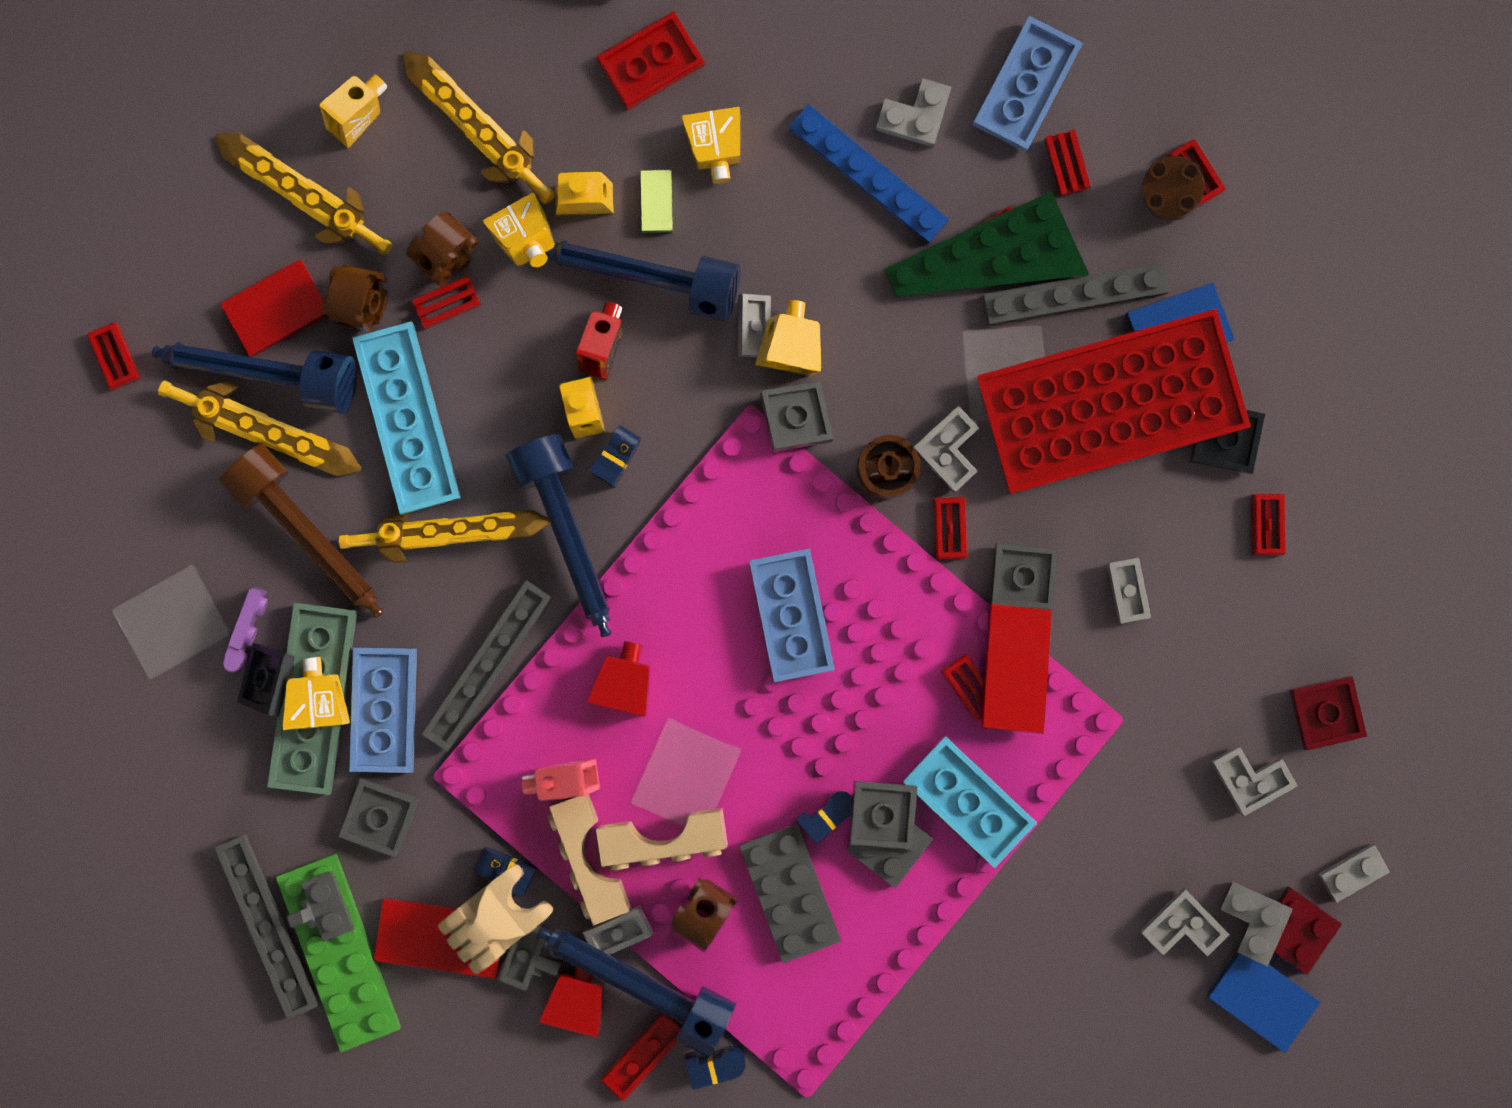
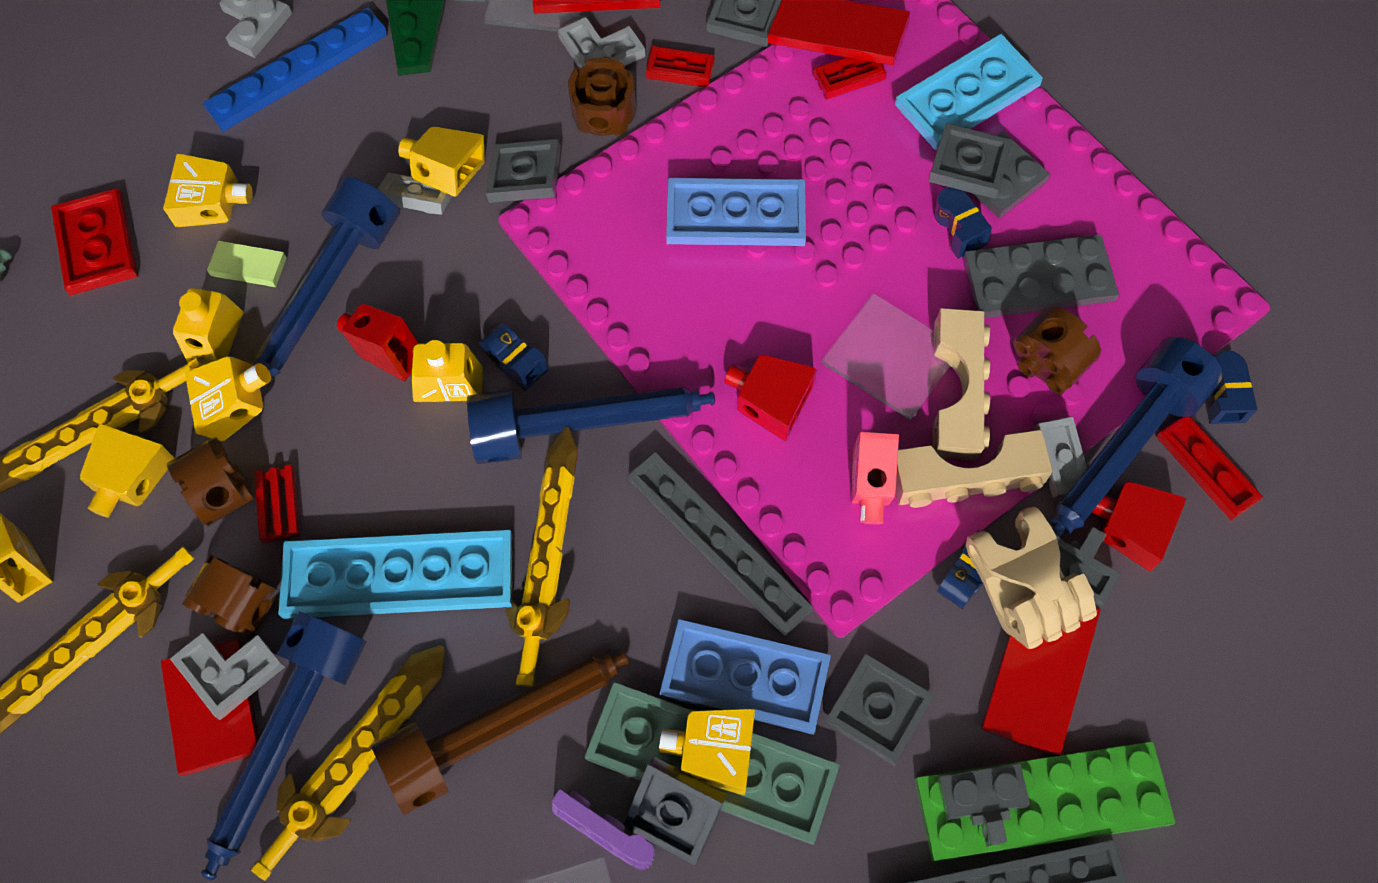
camera: 75 degrees left, 20 degrees down
none -> yellow torso [80,424,175,518]
none -> light grey plate [170,633,285,720]

